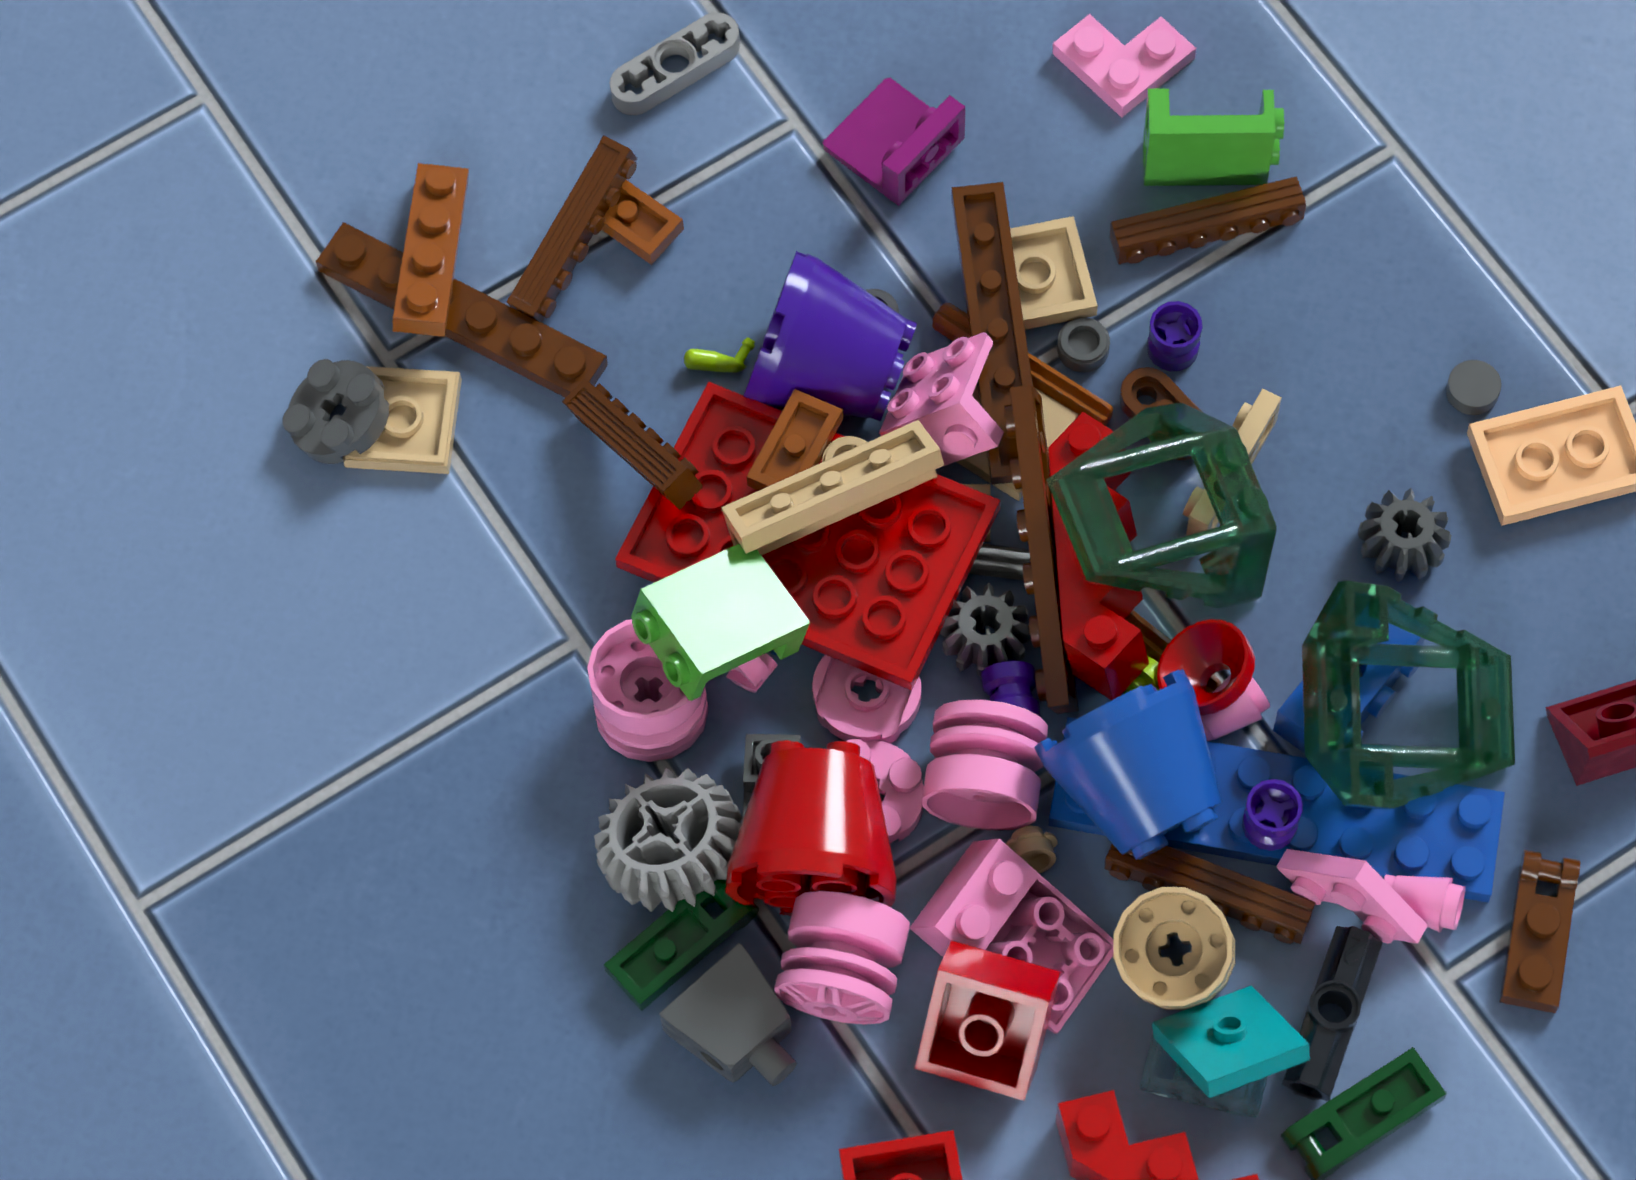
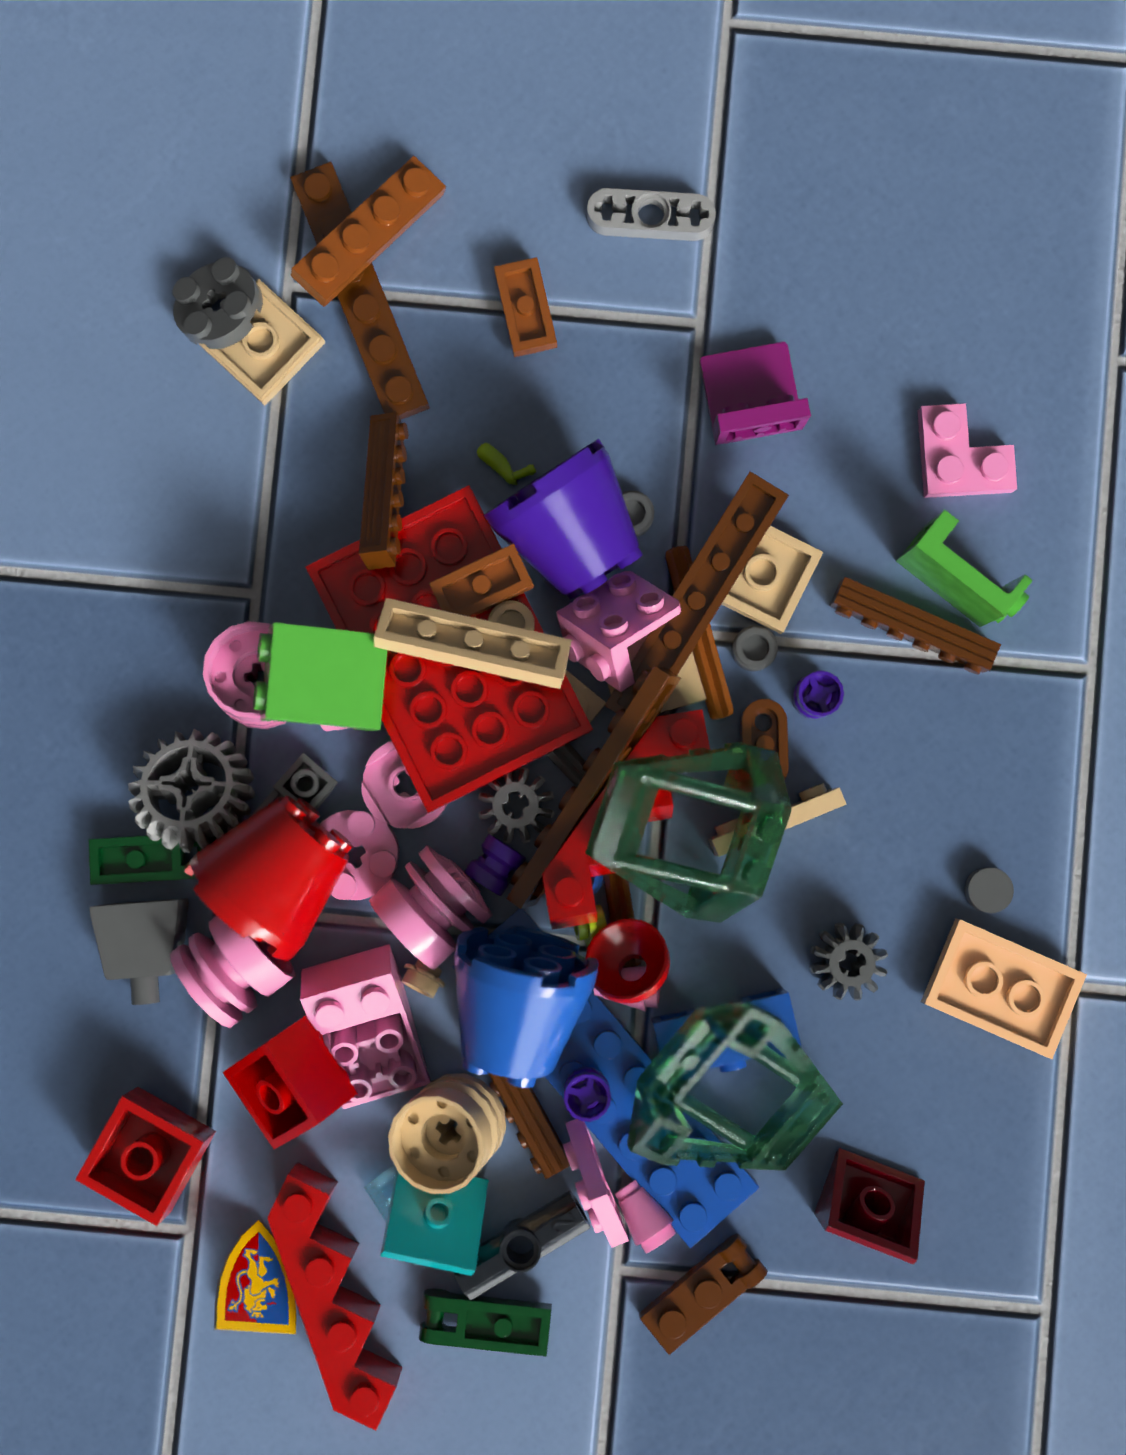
camera: 35 degrees right, 20 degrees up
reddish brown piece [507,135,637,323] -> none

